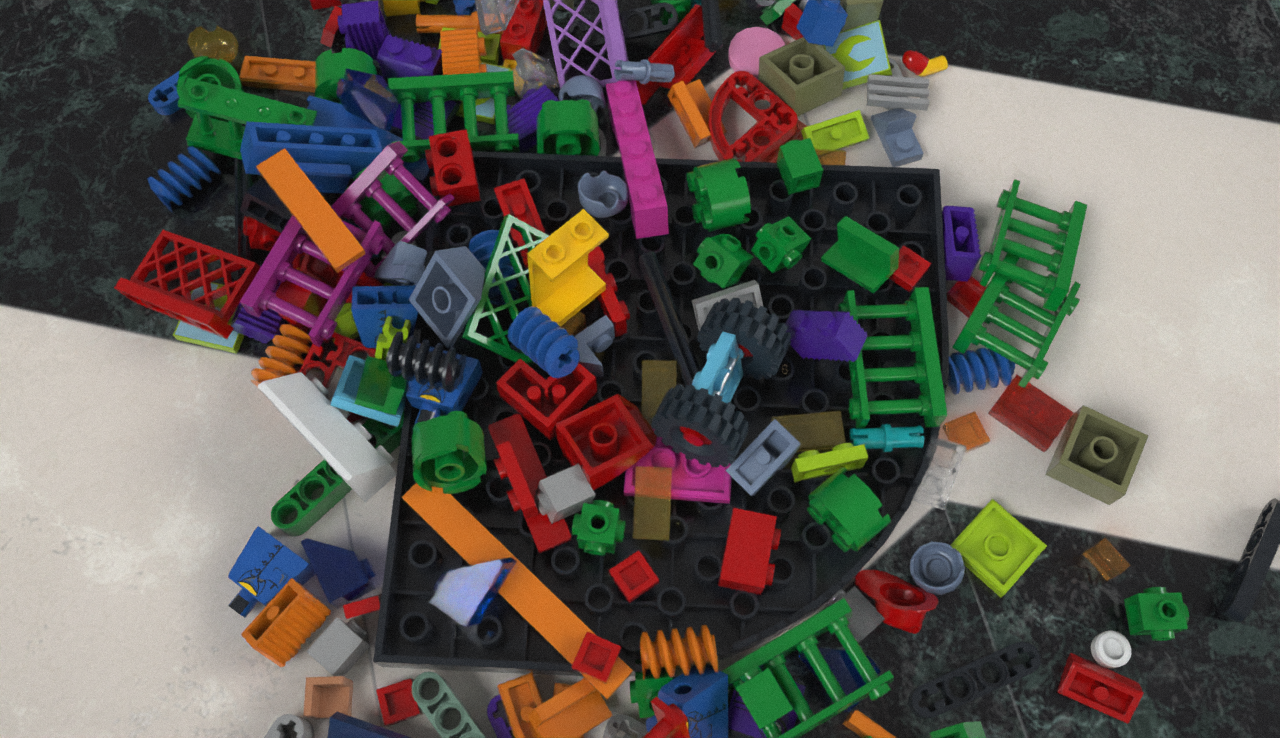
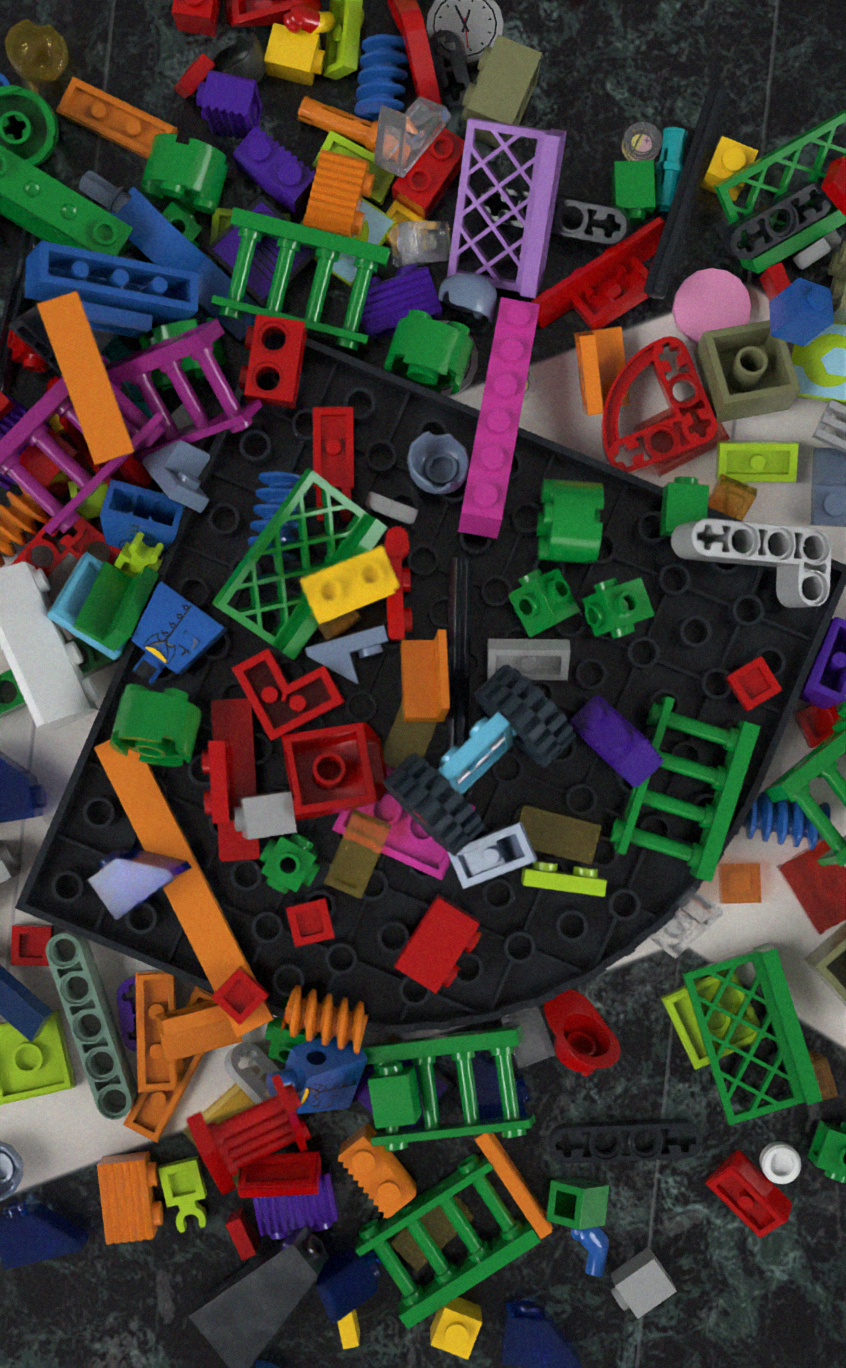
camera: 15 degrees right, 20 degrees up
clear blue slope [336,68,399,131] -> none
red tile [343,594,381,619] -> none
black piece [386,332,466,393] -> none
sand blue slope [409,246,486,348] -> none
blue piece [507,306,580,379] -> none
sand blue axle [614,59,675,84] -> none
green brick [807,467,891,553] -> none
green panel [821,216,899,294] -> none
teal pin [850,424,924,452] -> none
sand blue hair [910,541,965,595] -> none
none -> orange panel [400,629,450,722]
none -> light grey beam [671,519,831,608]
none -> green fence [681,943,823,1126]

